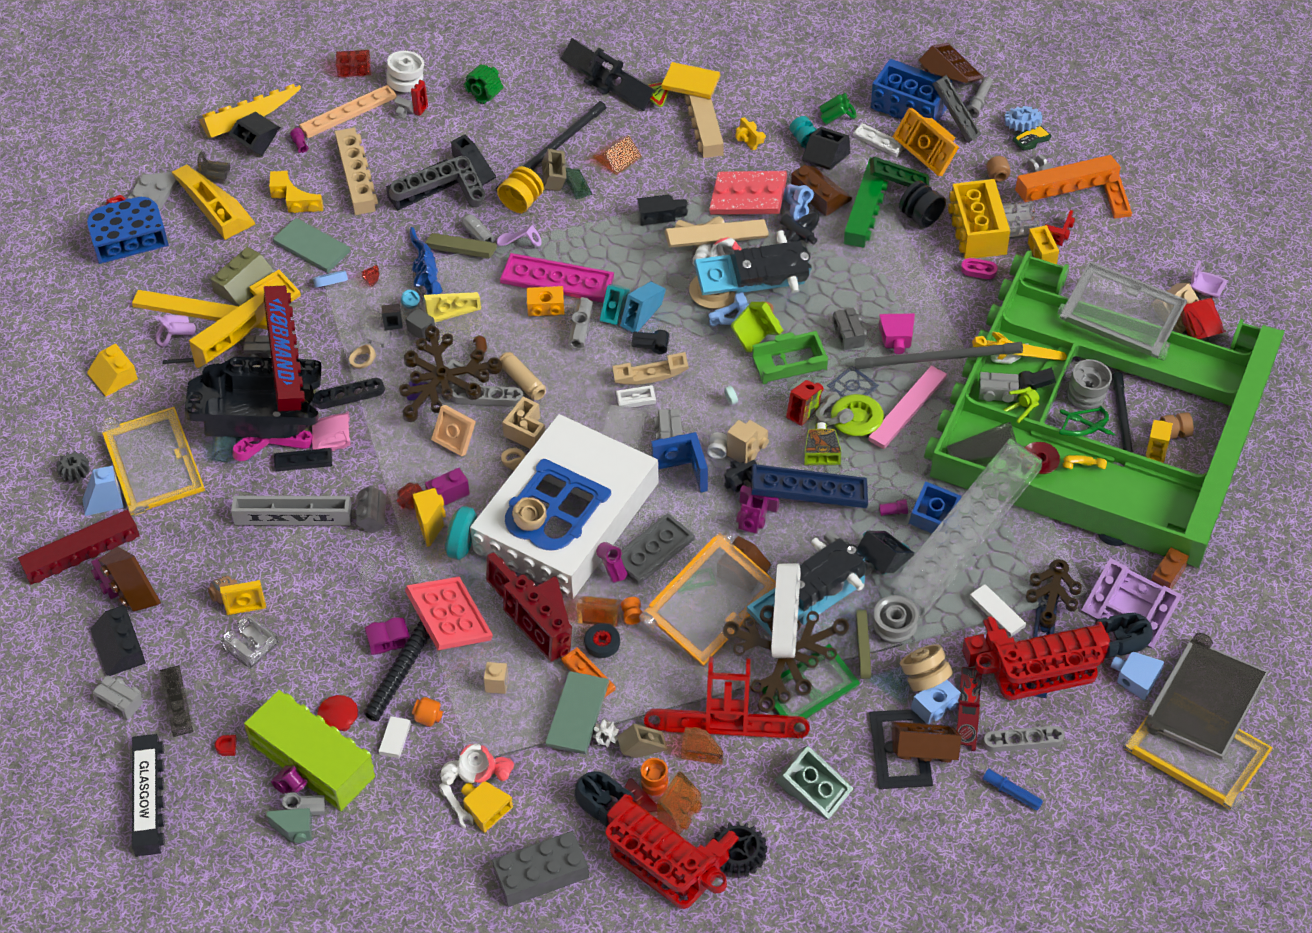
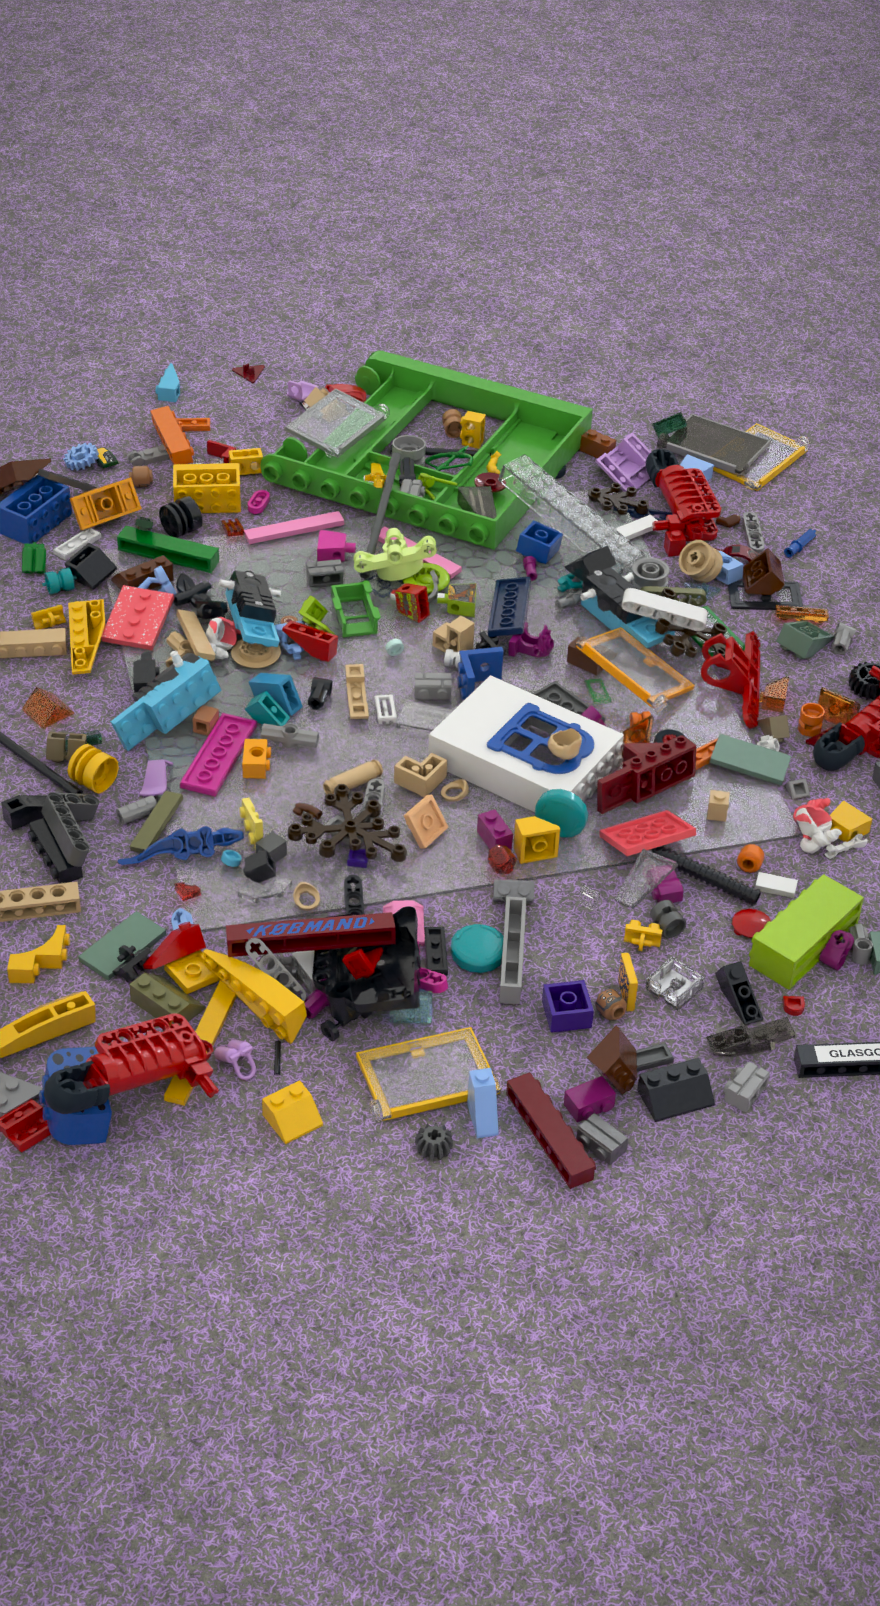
camera: 90 degrees left, 10 degrees down
none -> red piece [44,1013,219,1114]
none -> yellow wedge [68,599,106,675]
none -> medium azure piece [110,651,222,751]
none -> black hips [112,945,151,982]
none -> red slope [143,922,206,969]
none -> medium azure slope [155,363,180,402]
none -> nougat brick [192,705,219,736]
none -> black hips [195,600,228,619]
none -> clear red tile [221,518,244,537]
none -> dark red piece [232,363,265,383]
none -> bright pink tile [244,511,344,544]
none -> light grey beam [245,938,306,1001]
none -> red slope [282,620,338,662]
none -> red bracket [342,947,383,980]
none -> yellowish green piece [354,528,437,581]
none -> teal piece [450,924,504,973]
none -> dark purple brick [542,980,594,1033]
none -> flat silver brick [576,1113,629,1165]
none -> clear wing [615,849,678,909]
none -> yellow hips [624,920,662,951]
none -> dark grey tile [637,1043,674,1072]
none -> dark grey wheel [650,900,687,938]
none -> clear green slope [652,412,687,438]
none -> black slope [715,961,763,1025]
none -> reddish brown arm [716,514,741,528]
none -> clear orange plate [775,605,829,623]
none -> light grey slope [785,778,810,800]
none -> light grey piece [832,622,856,655]

